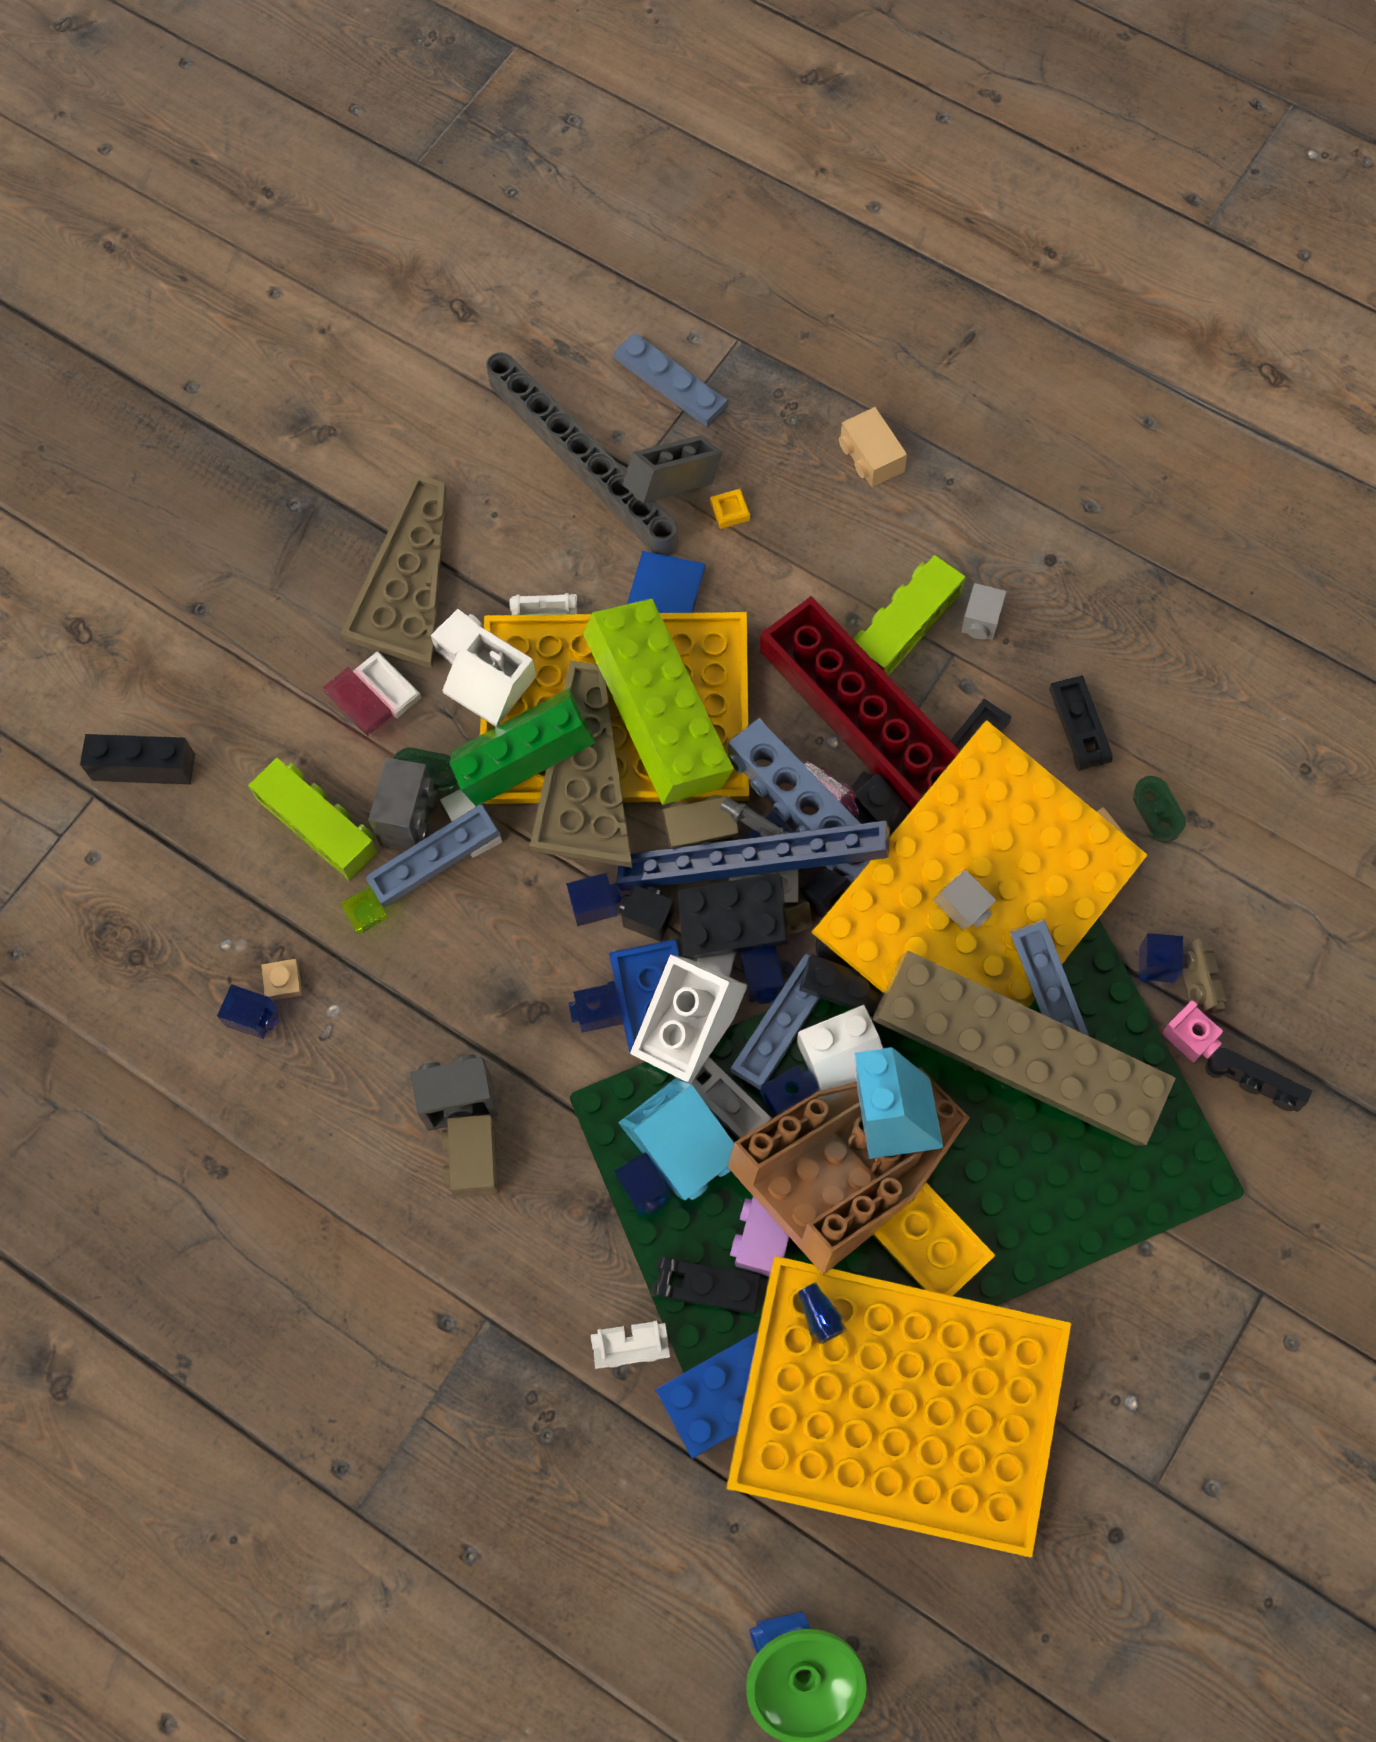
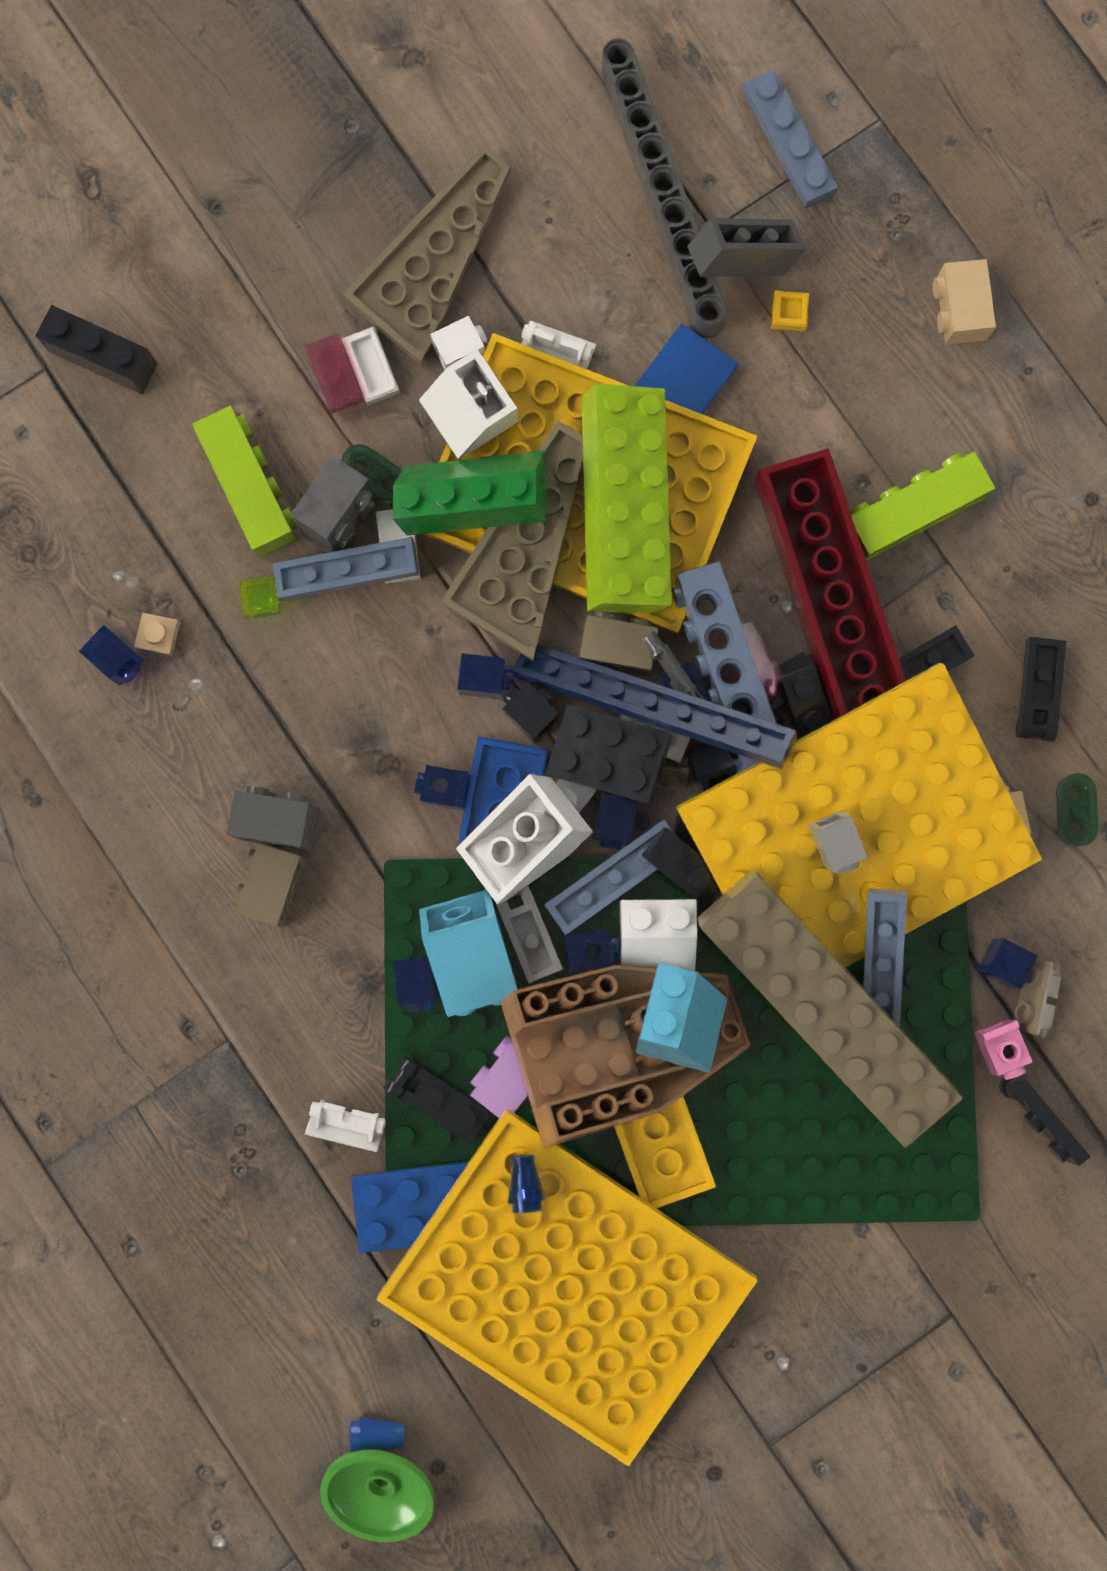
camera: 20 degrees right, 15 degrees up
light grey brick [961,583,1006,640] -> none

